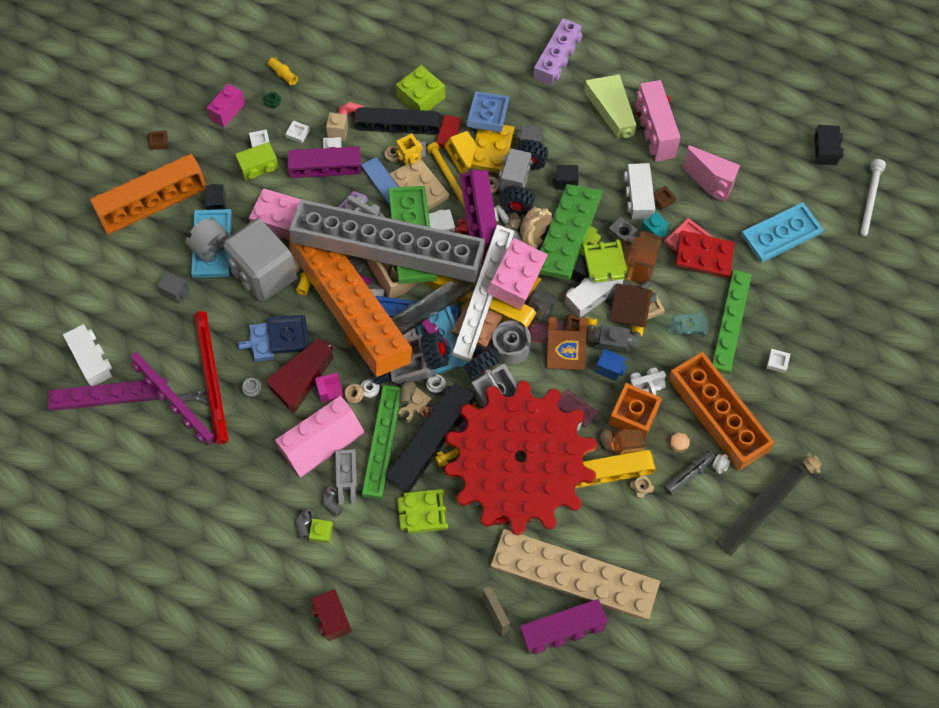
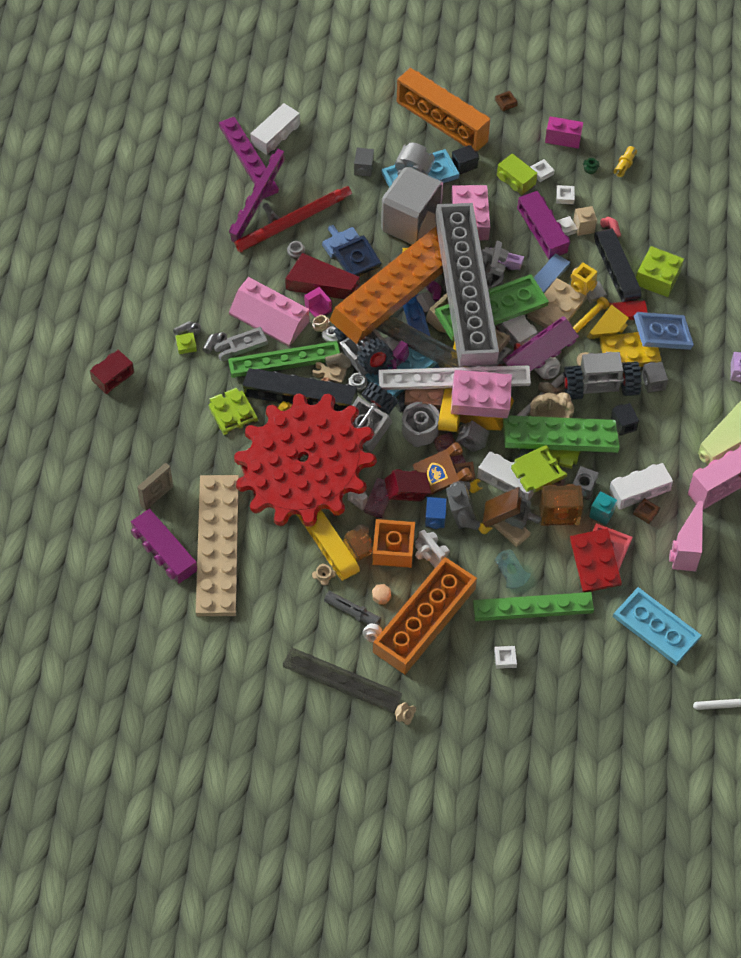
camera: 70 degrees right, 5 degrees down
none -> dark red brick [385,469,431,502]

